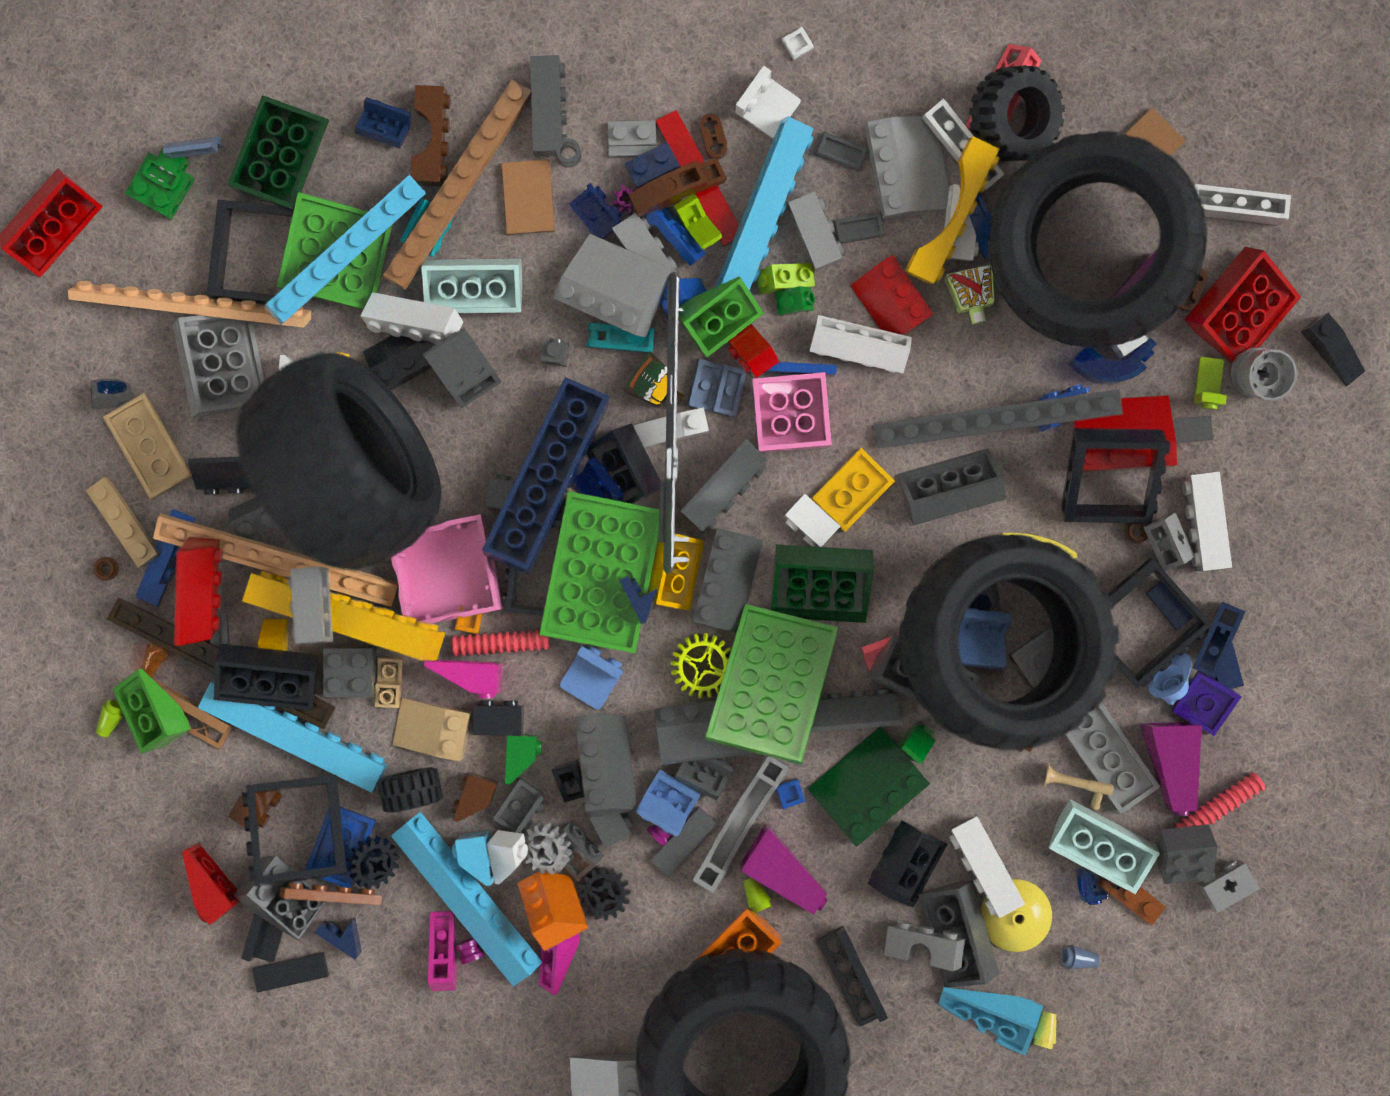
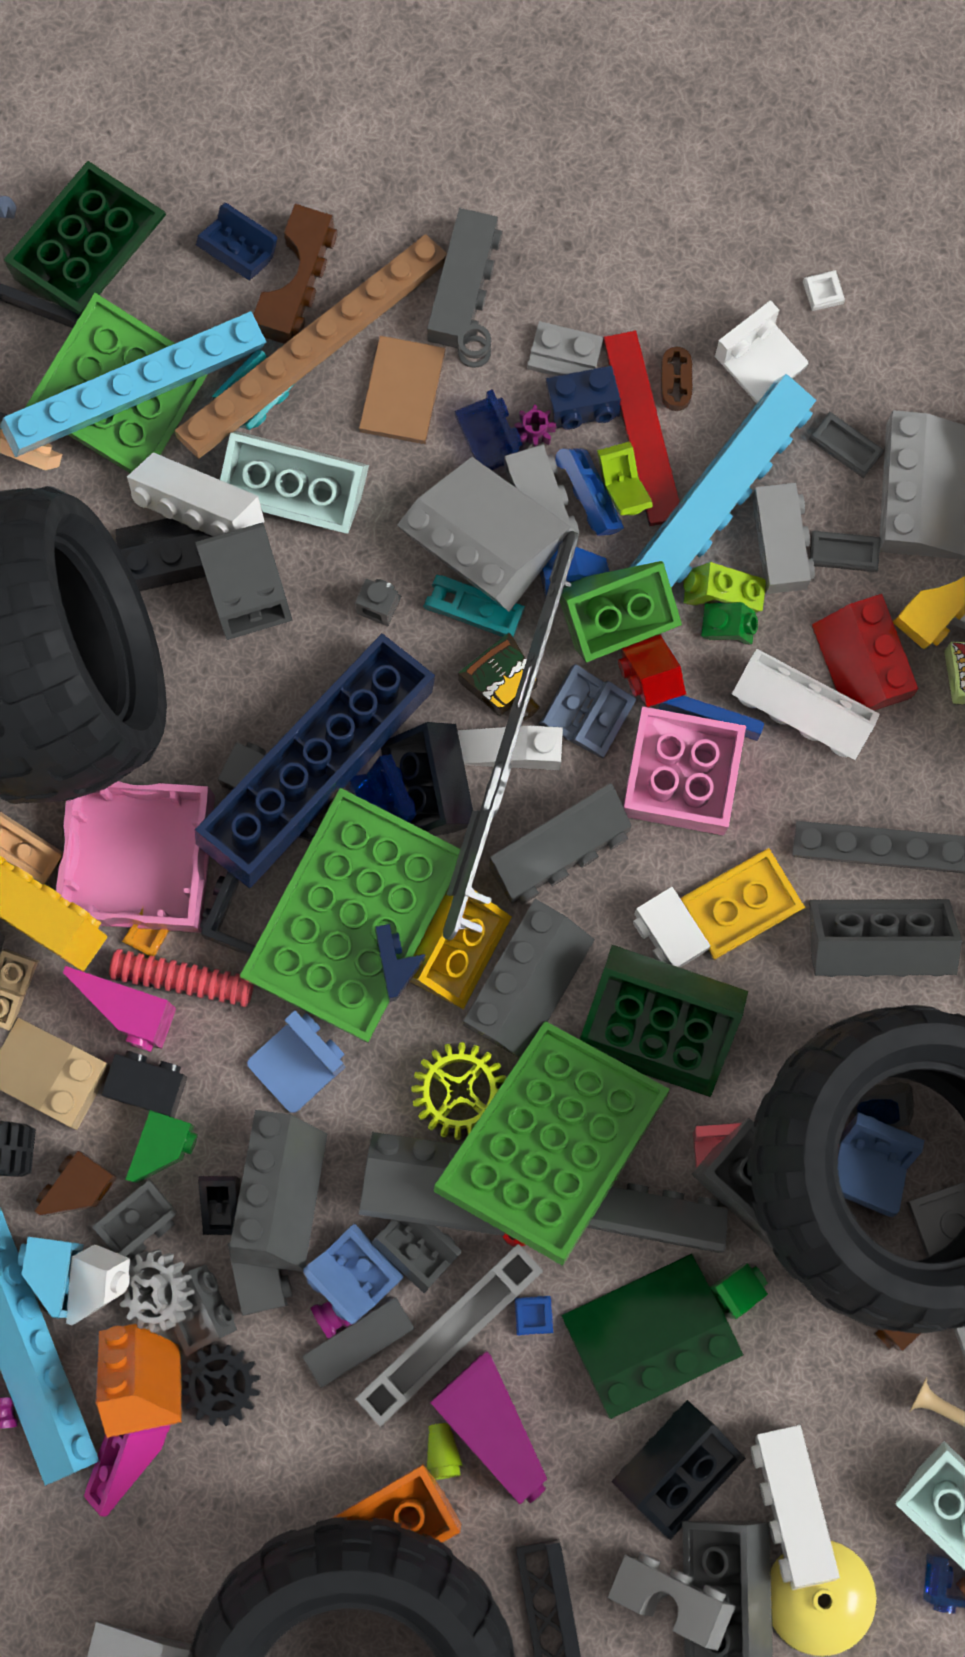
camera: 15 degrees right, 10 degrees down
reddish brown slope [628,158,727,217] -> none

